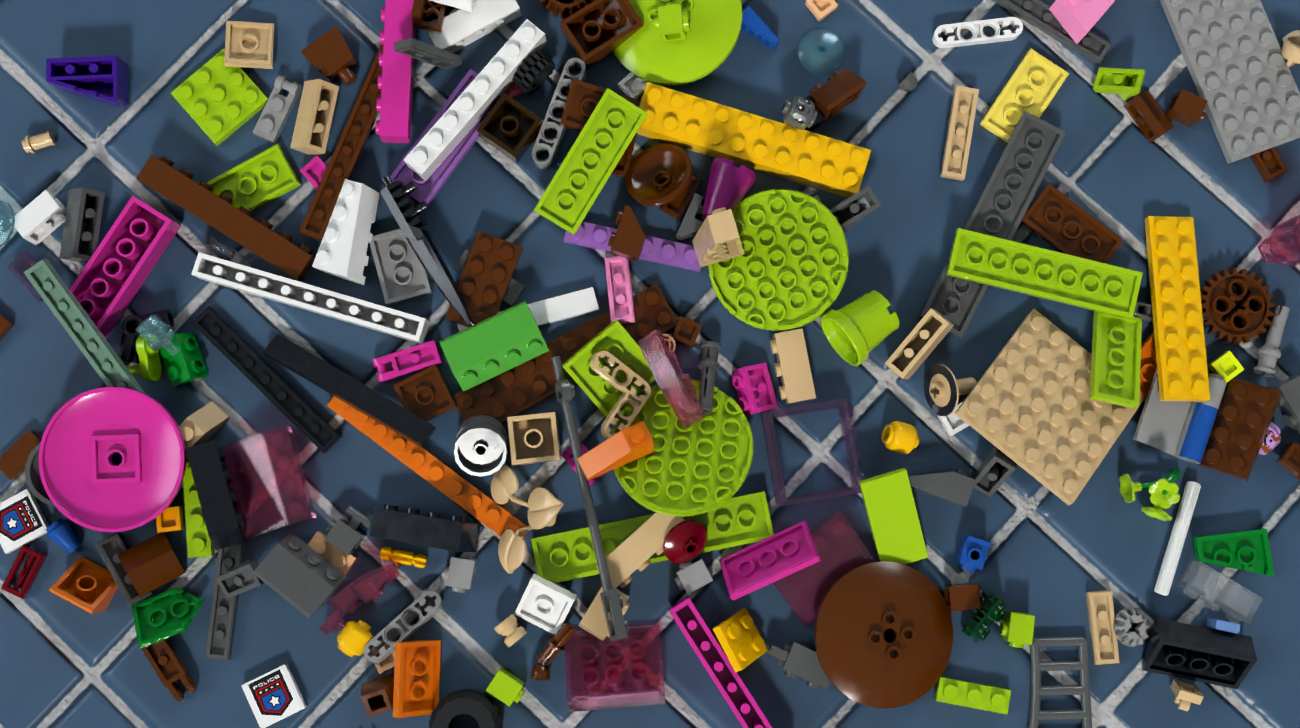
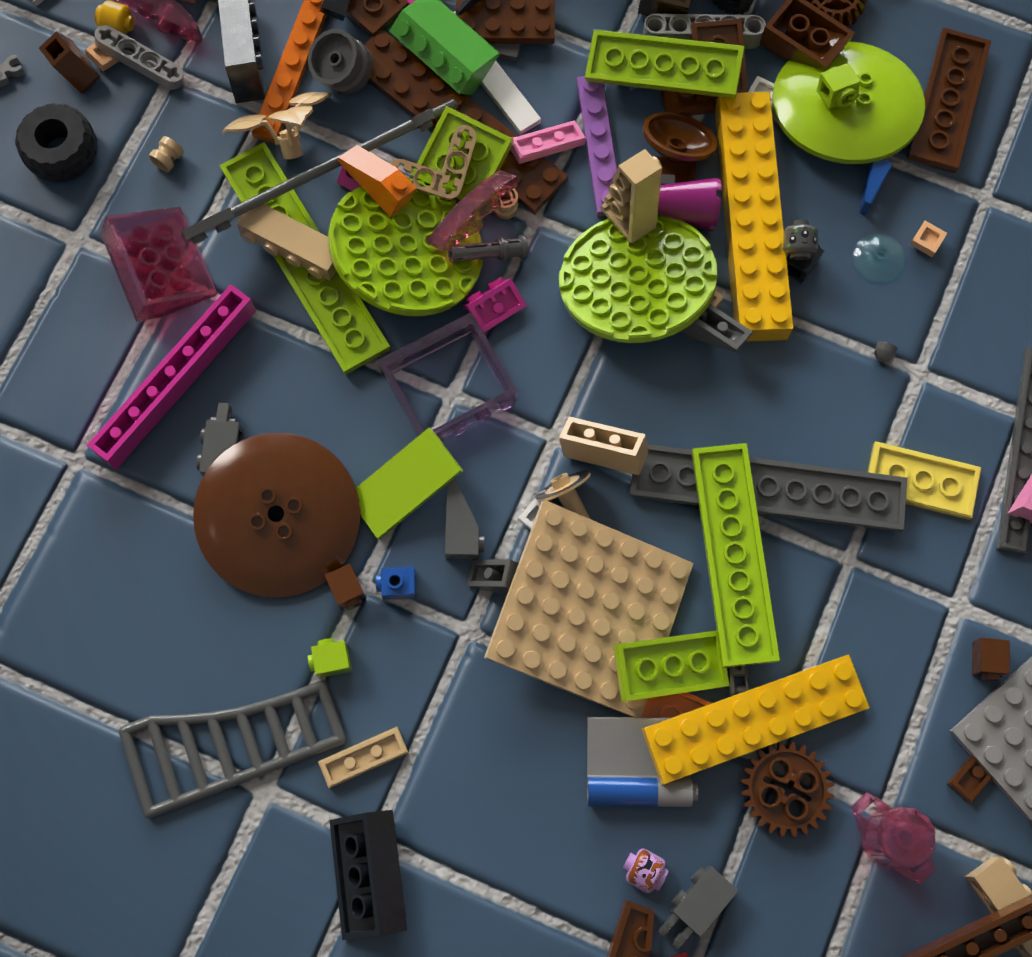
camera: 70 degrees right, 10 degrees down
yellow axle [380,546,427,568] -> none
orange plate [393,639,441,718] -> none
light grey brick [444,556,478,593] -> none
lime brick [485,667,525,707] -> none
tan brick [507,412,562,466] -> none
white plate [514,574,577,635] -> none
reddish brown hinge [530,663,550,681] -> none
reddish brown axle [537,623,576,666] -> none
tan brick [578,586,630,641] -> none
reddish brown slope [608,205,645,262] -> none
dark red dish [663,520,708,564] -> none
reddish brown plate [672,316,702,347] -> none
light grey brick [674,558,713,594] -> none
yellow plate [713,607,768,673] -> none
dark pink tile [719,520,821,601] -> none
tan brick [770,328,816,405] -> none
clear pink slope [772,512,876,627] -> none
reddish brown slope [809,68,867,123] -> none
lime piece [821,290,900,367] -> none
yellow head [882,421,919,454] -> none
white beam [932,17,1023,48] -> none
lime plate [934,677,1011,715] -> none
tan plate [940,85,979,181] -> none
dark green hinge [962,594,1006,643] -> none
reddish brown plate [1021,183,1124,264] -> none
lime slope [1093,67,1146,101] -> none
light grey gear [1113,608,1151,647] -> none
lime plant [1119,469,1181,521] -> none
reddish brown panel [1124,90,1173,143] -> none
white axle [1154,481,1201,596] -> none
tan tile [1170,679,1204,711] -> none
clear brick [1177,560,1263,624] -> none
green wing [1192,528,1274,576] -> none
reddish brown plate [1198,378,1282,481] -> none
medium blue tile [1206,617,1241,634] -> none
neon yellow plate [1208,351,1244,383] -> none
light grey pin [1253,305,1290,377] -> none

